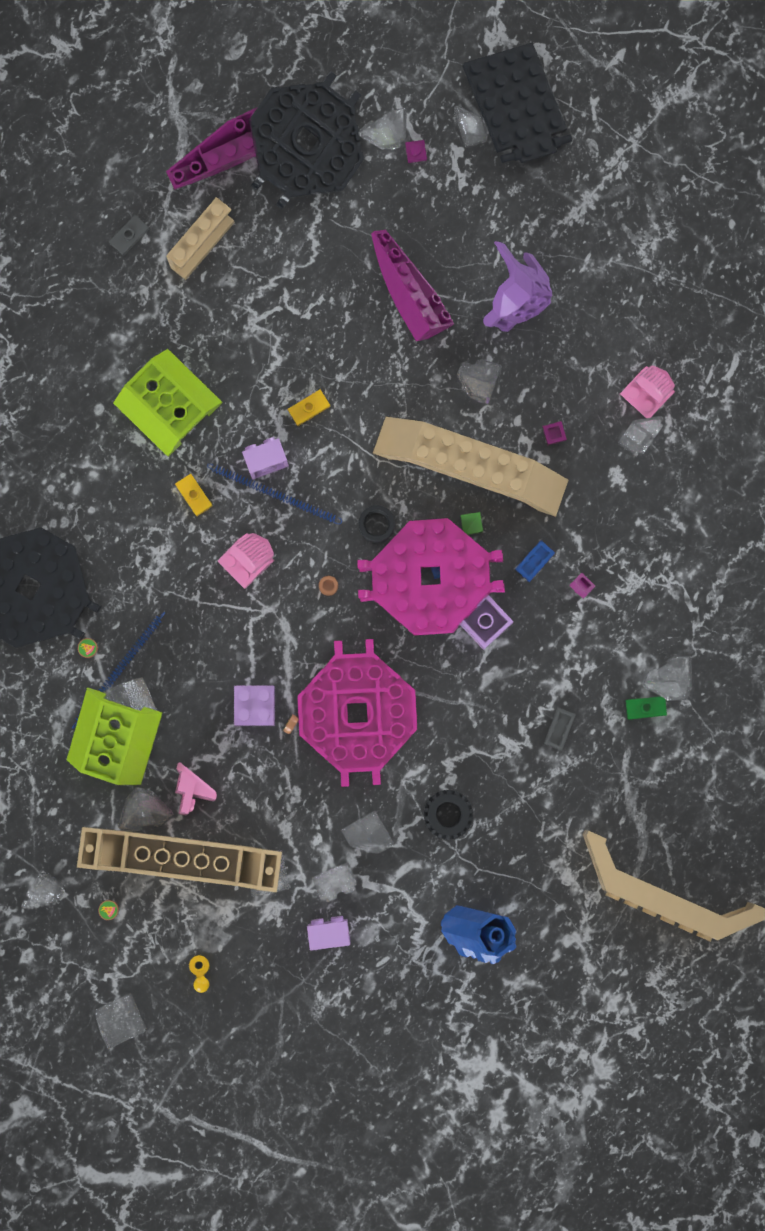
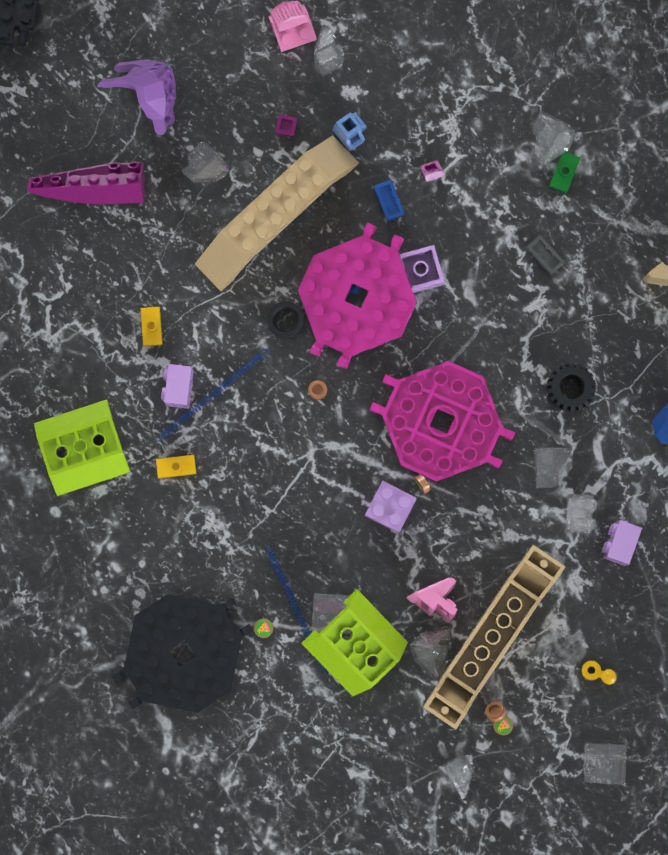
camera: 65 degrees left, 0 degrees up
bright pink piece [218,533,274,589] -> none
bright green slope [460,512,483,535] -> none
none -> medium blue brick [332,112,367,152]
none -> nougat tile [485,702,506,722]

